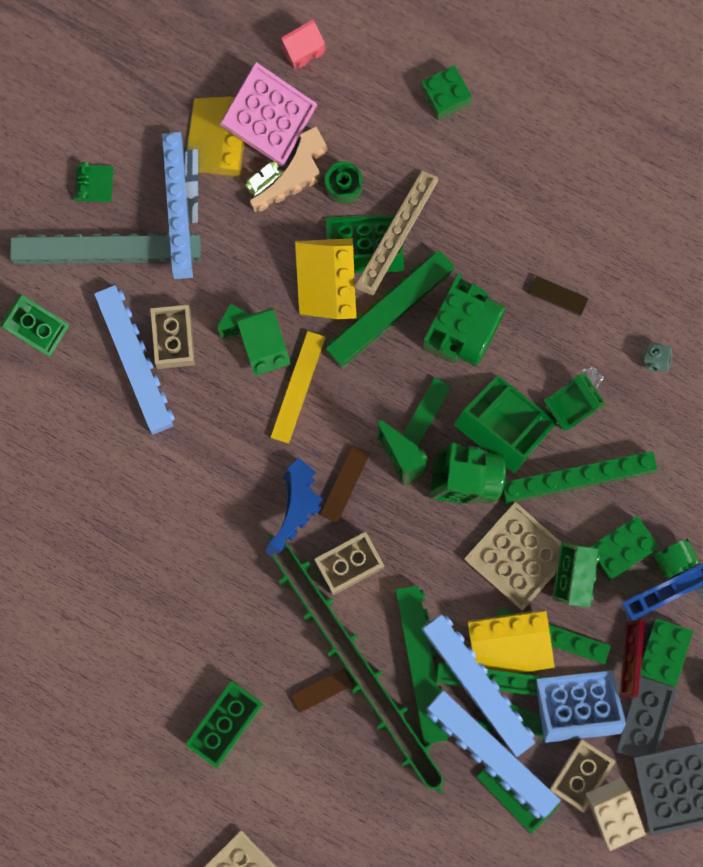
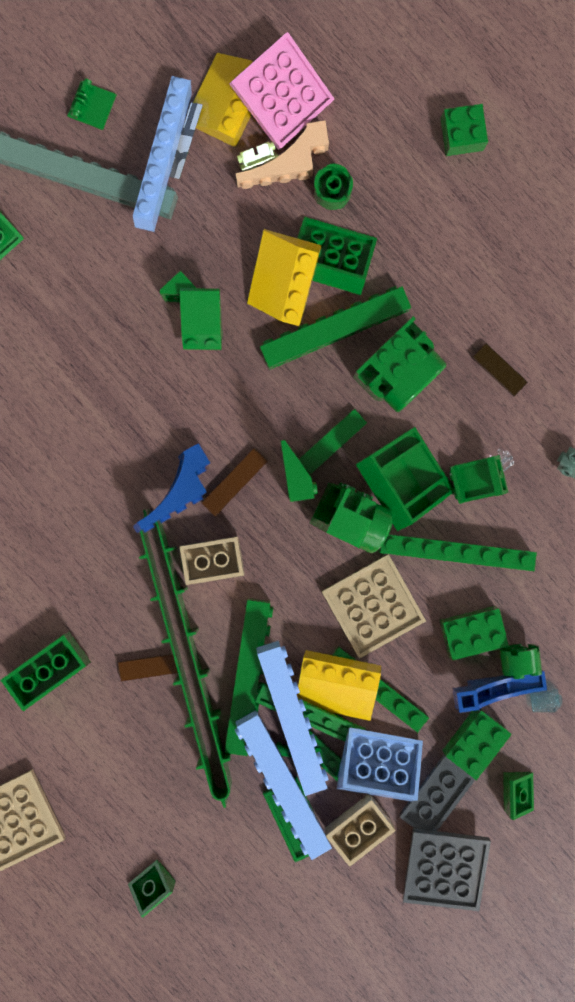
camera: 15 degrees right, 10 degrees up
light blue brick [94,285,175,435] -> none
tan brick [150,305,195,369] -> none
yellow tile [271,331,326,444] -> none
coral slope [281,19,326,69] -> none
tan tile [356,170,438,295] -> none
green brick [552,542,599,607] -> none
tan brick [585,777,646,851] -> none
dark red tile [619,619,645,699] -> none

